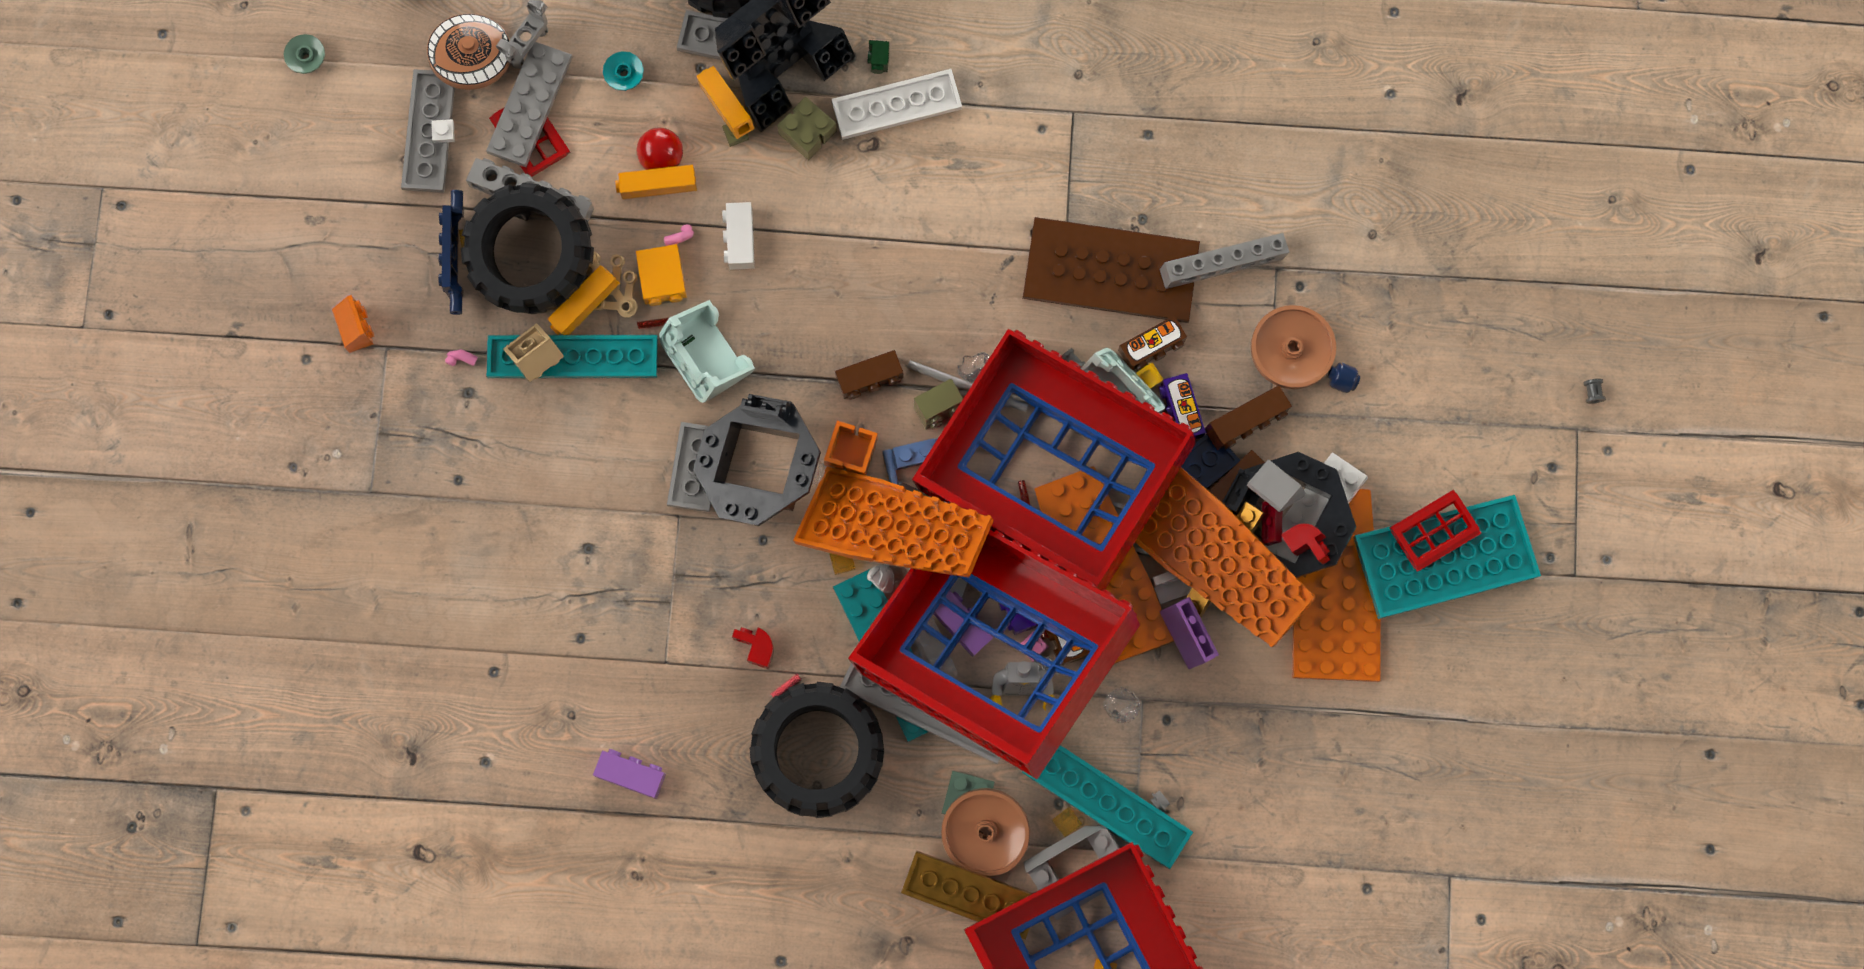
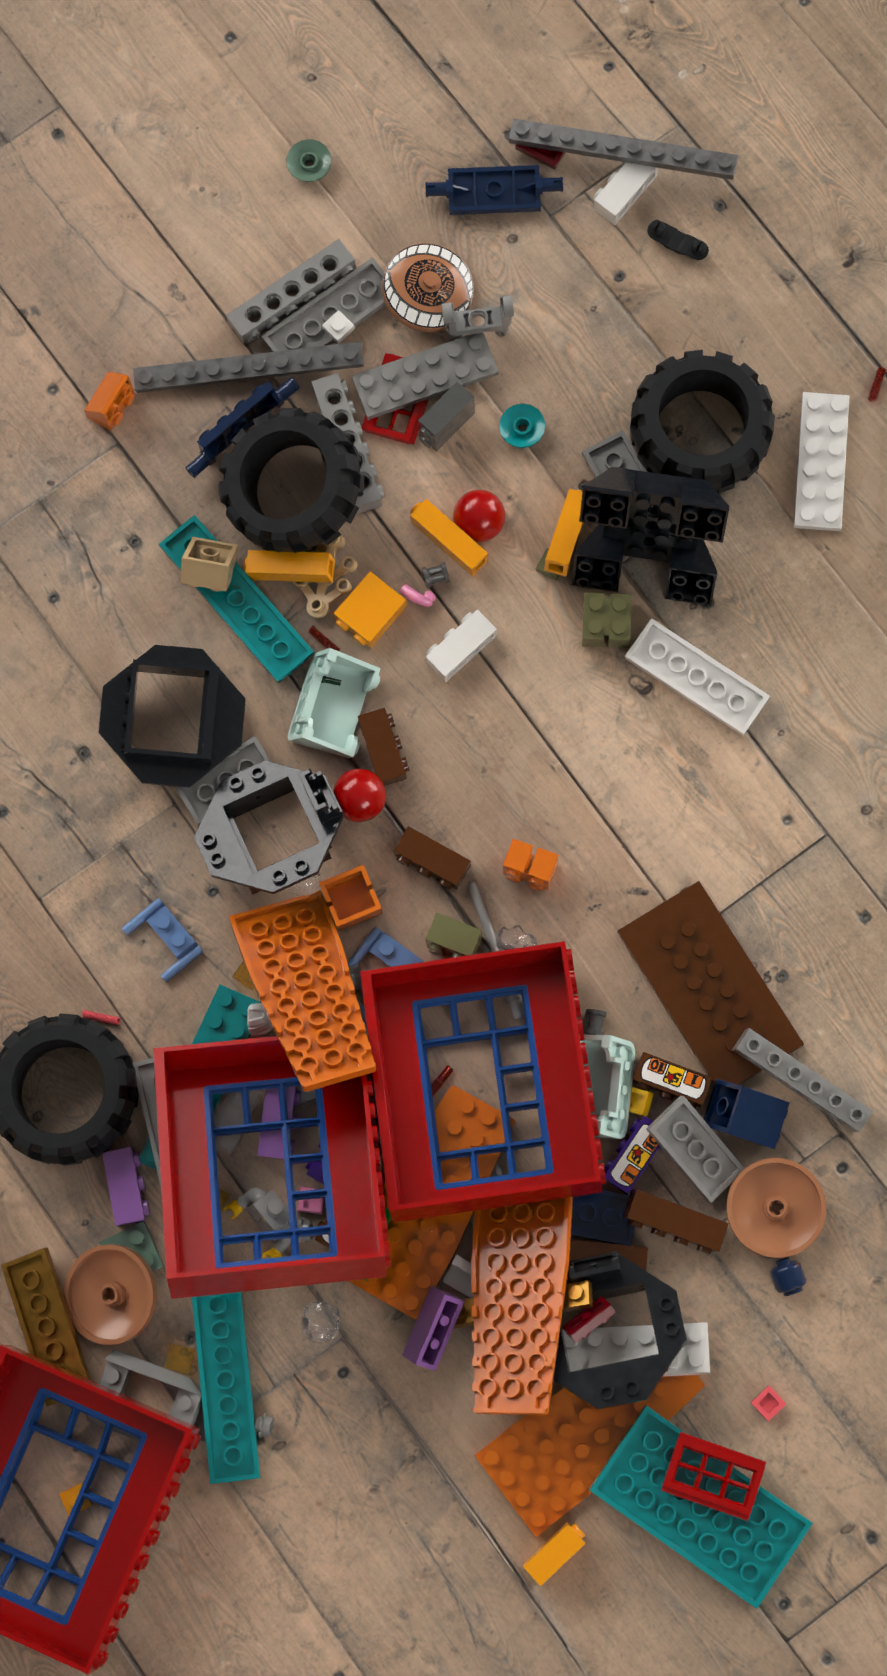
camera: 60 degrees right, 0 degrees up
bright pink arm [445,349,478,366] -> none
red brick [732,627,774,669] -> none
dark green brick [867,40,890,74] -> none
light grey slope [1247,459,1306,512] -> none
red brick [1281,524,1330,564] -> none
none -> black hinge [98,645,246,788]
none -> medium lavender brick [102,1147,150,1227]
none -> medium blue plate [121,898,203,983]
none -> flat silver plate [133,342,364,393]
none -> light grey brick [226,239,356,345]
none -> red piece [333,769,386,822]
none -> reddish brown brick [358,708,410,786]
none -> dark grey brick [418,382,475,451]
none -> dark grey bush [422,562,450,588]
none -> orange piece [503,839,559,891]
none -> light orange brick [523,1522,586,1586]
none -> light grey plate [646,1096,745,1203]
none -> dark blue slope [704,1079,790,1149]
none -> coral plate [750,1385,786,1421]

